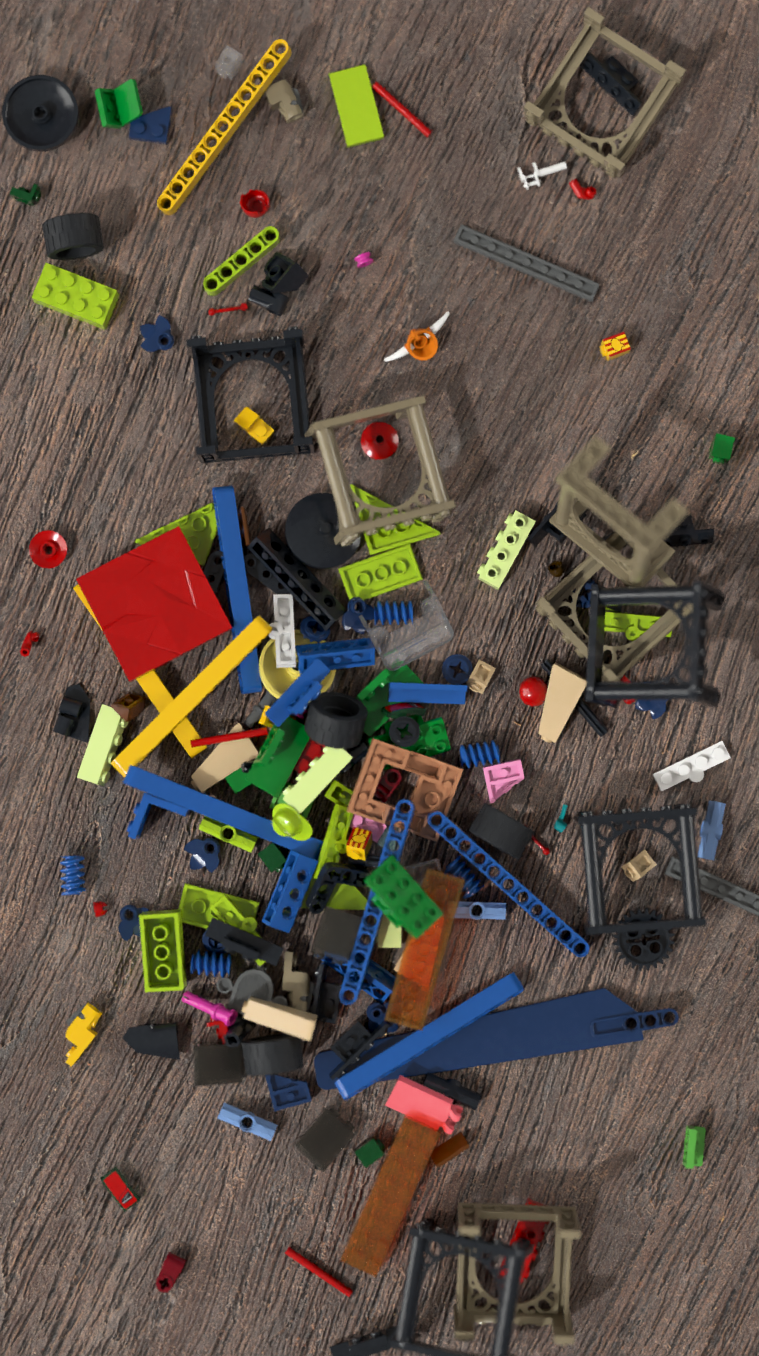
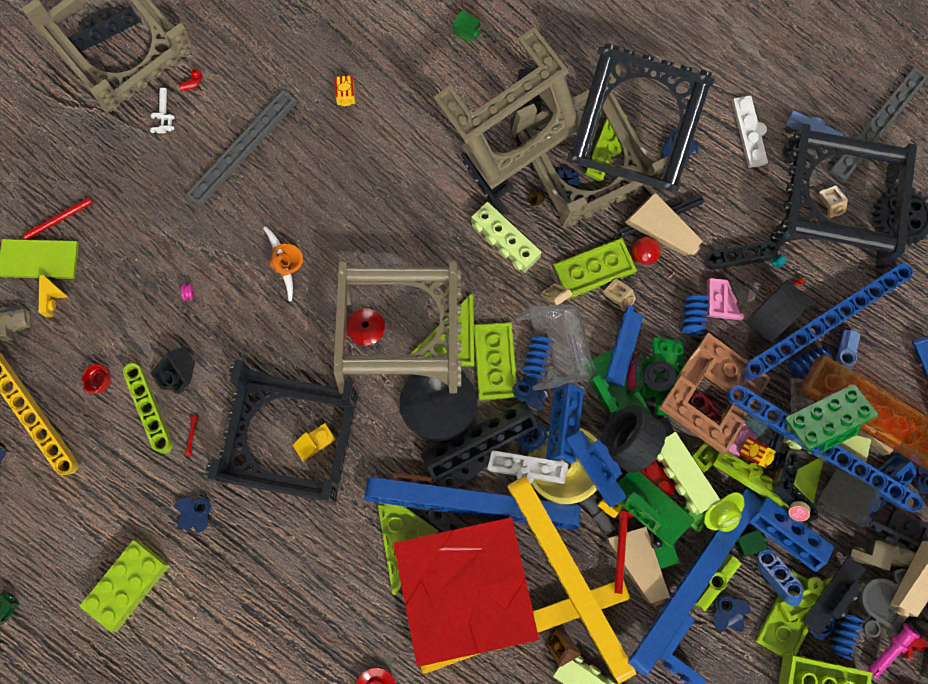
camera: 75 degrees left, 10 degrees down
black tyre [42,213,104,260] -> none
black piece [248,285,289,316] -> none
dark blue gear [442,654,473,685] -> none
none -> yellow slope [39,275,68,317]
none -> tan tile [541,283,573,305]
none -> lime tile [553,238,637,300]
none -> black beam [704,241,778,270]
none -> blue beam [757,550,804,606]
none -> tile [789,501,810,521]

